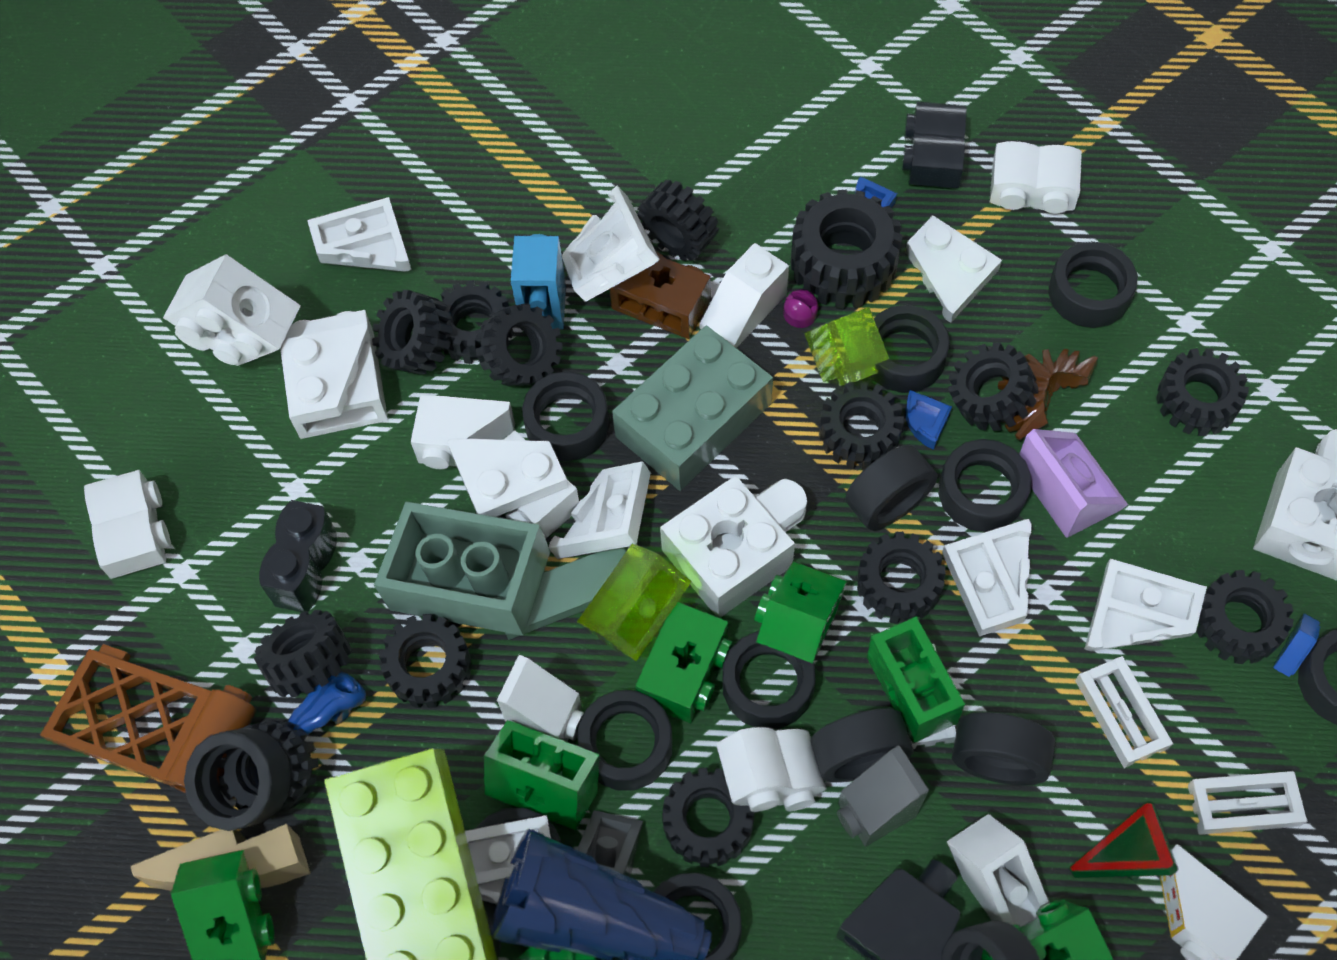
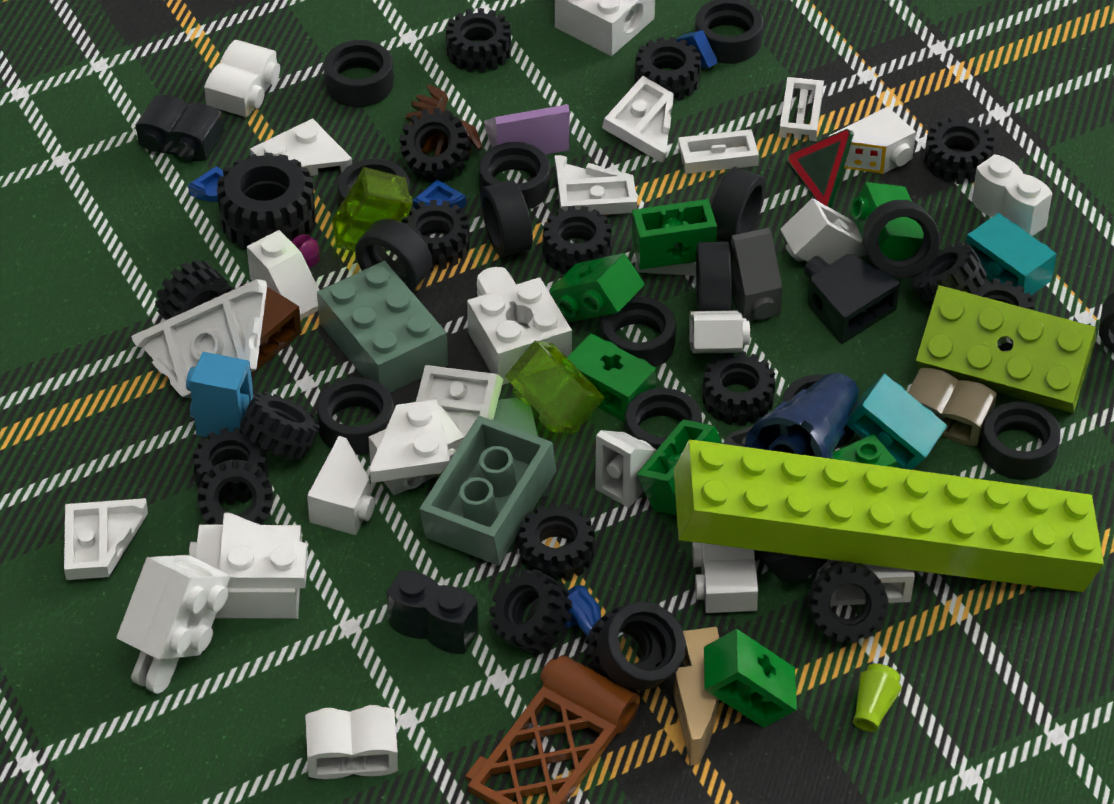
camera: 80 degrees left, 15 degrees down
none -> black tyre [355,219,432,292]

